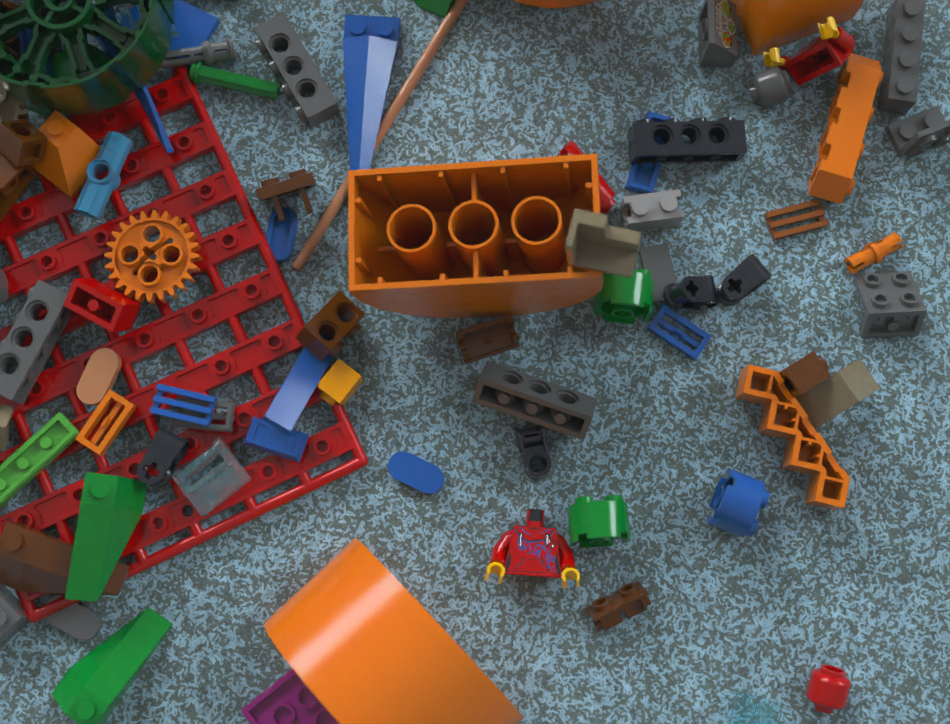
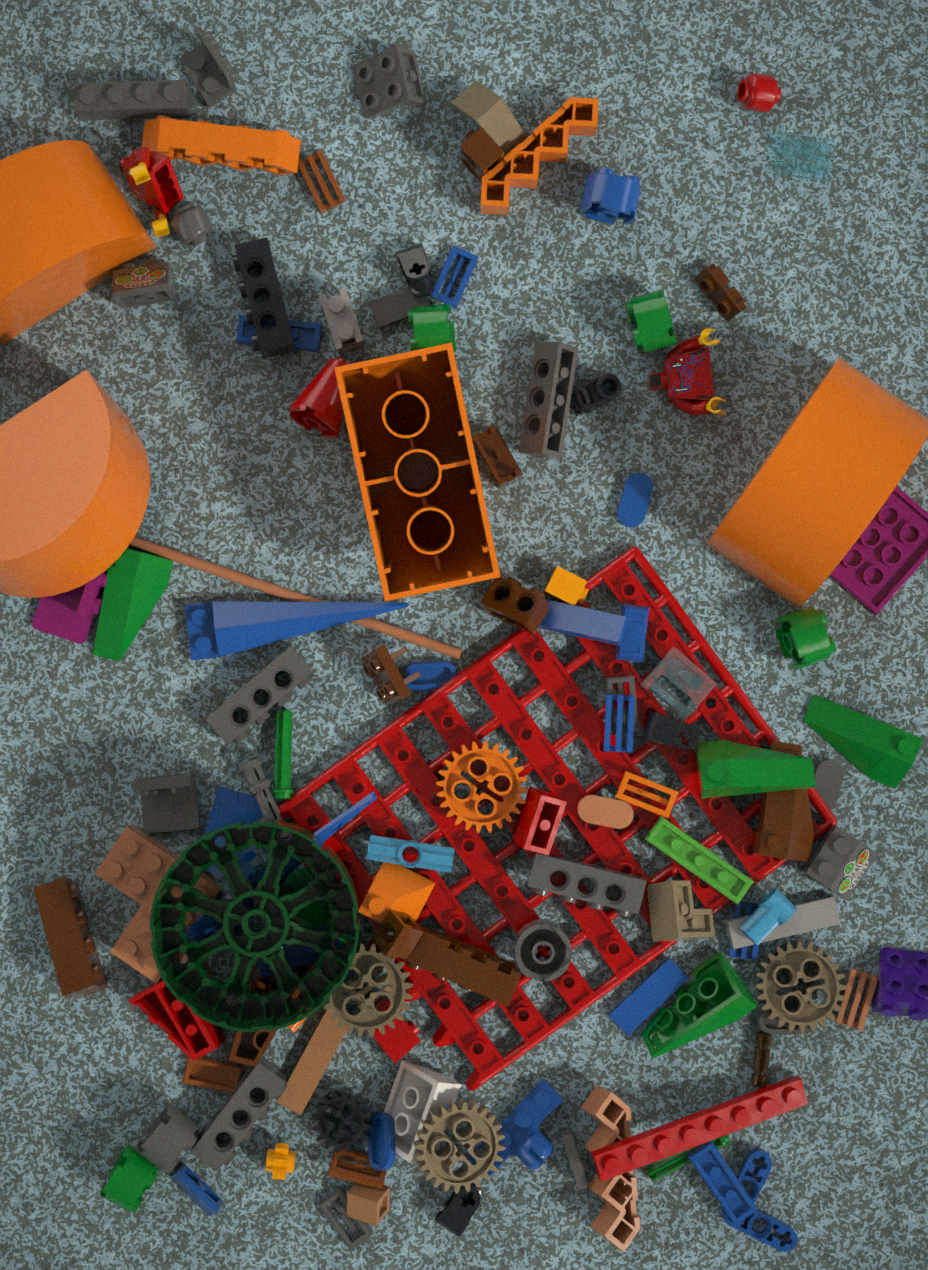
camera: 95 degrees left, 10 degrees up
dark tan panel [565,209,641,278] -> none
black piece [716,254,772,306] -> none
orange pin [844,232,903,274] -> none
none -> green brick [775,606,836,670]

